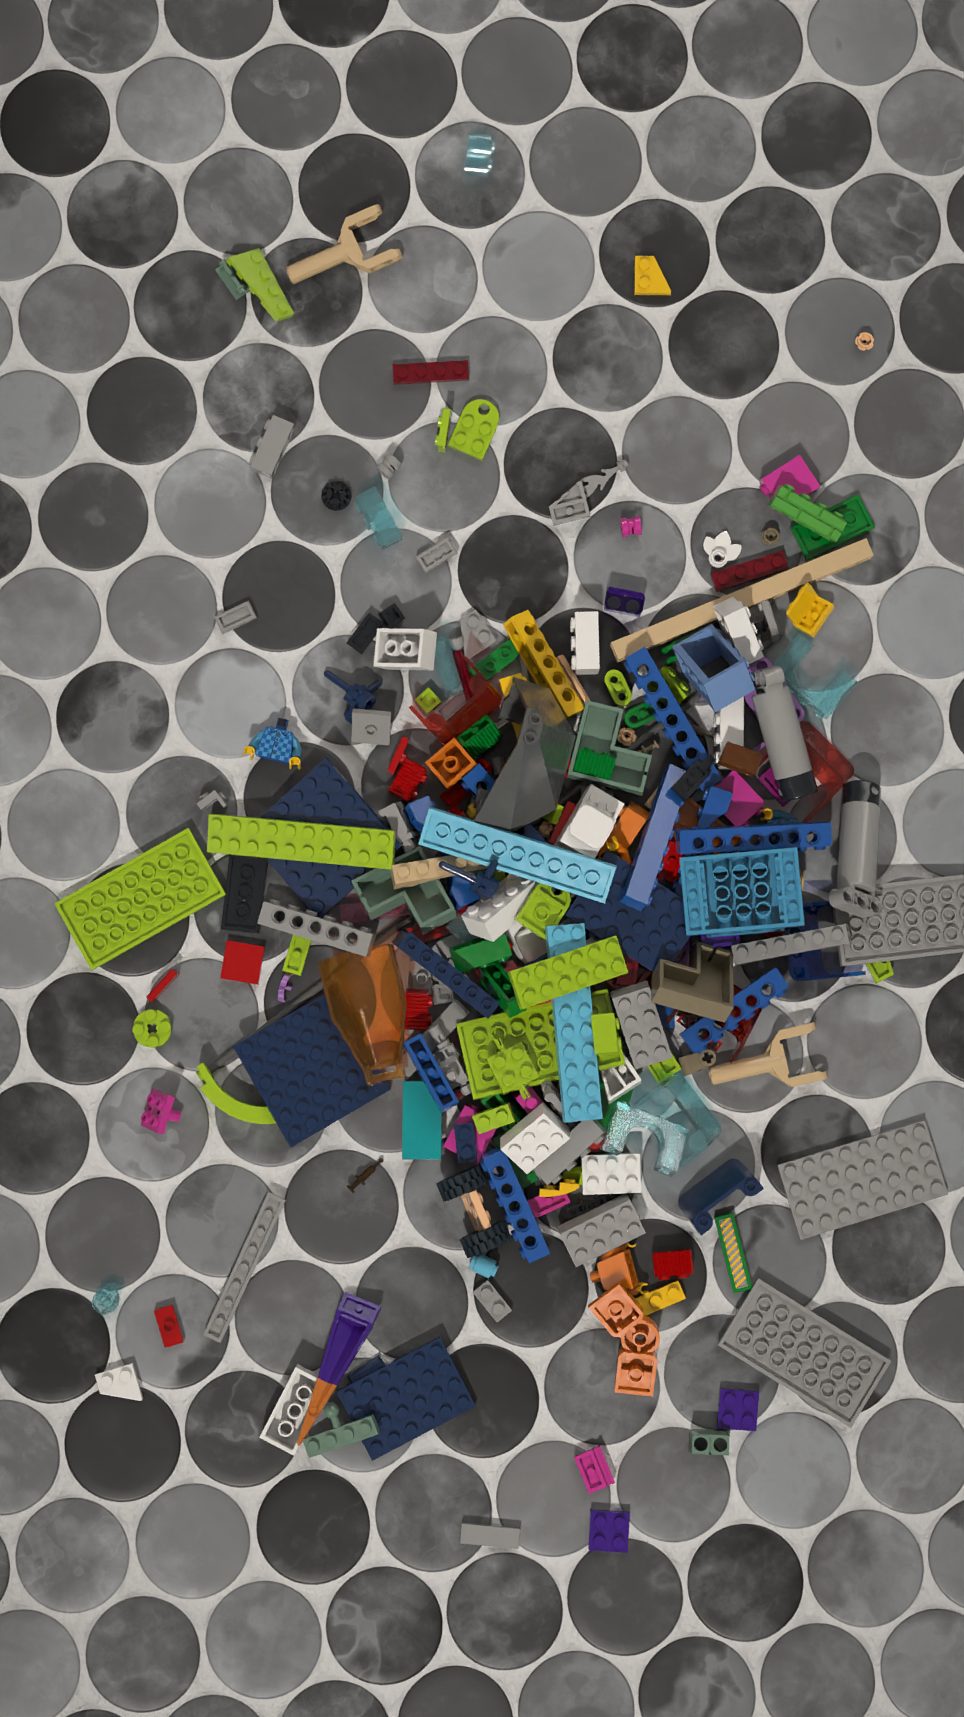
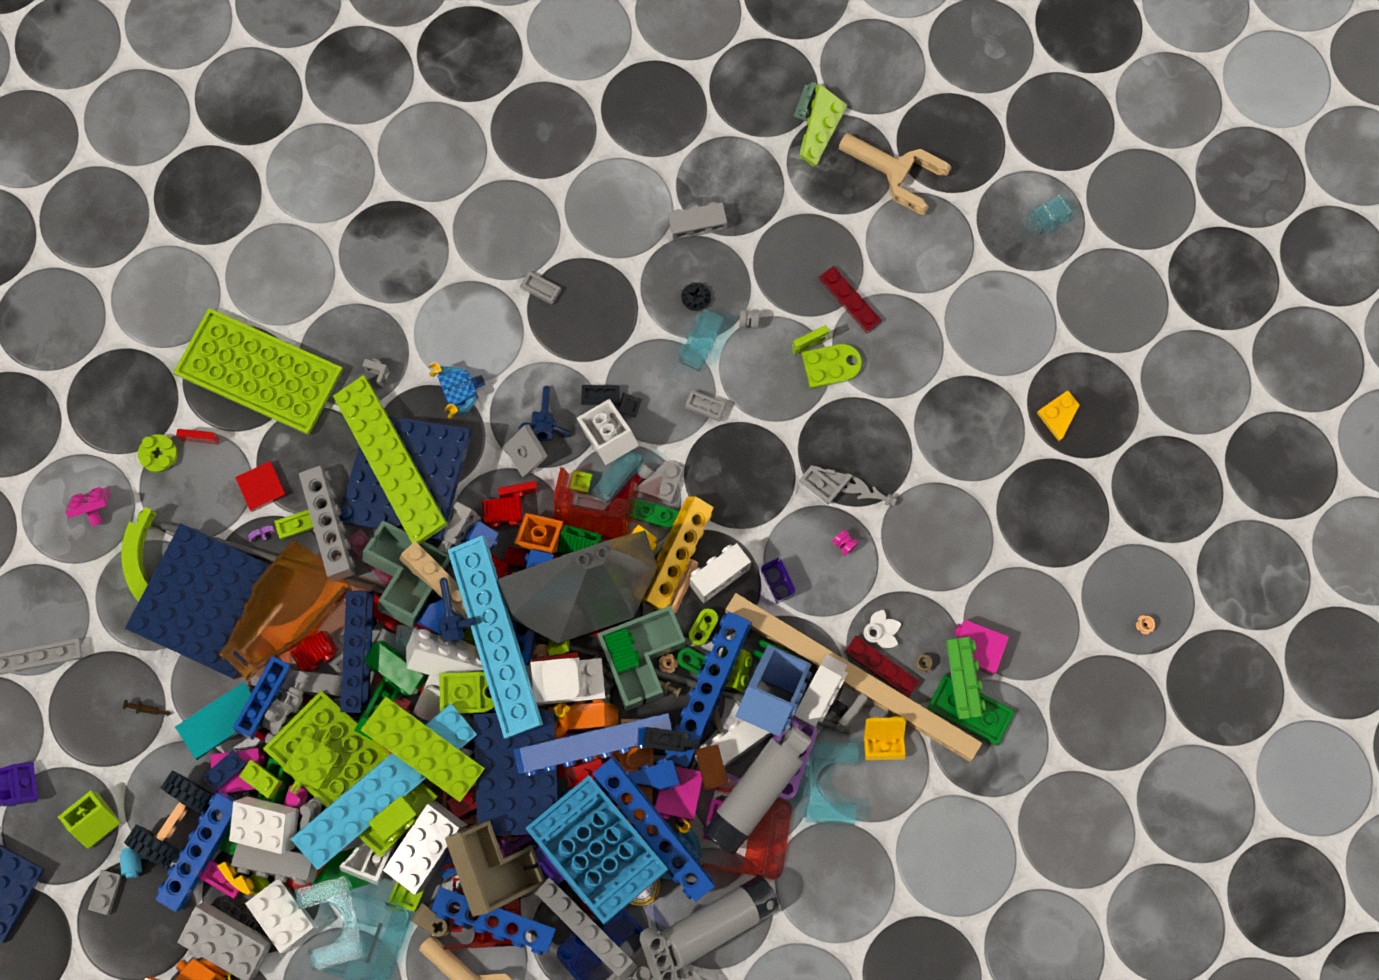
camera: 55 degrees right, 10 degrees down
black tile [221,854,268,934] -> none
none -> lime slope [58,790,121,849]

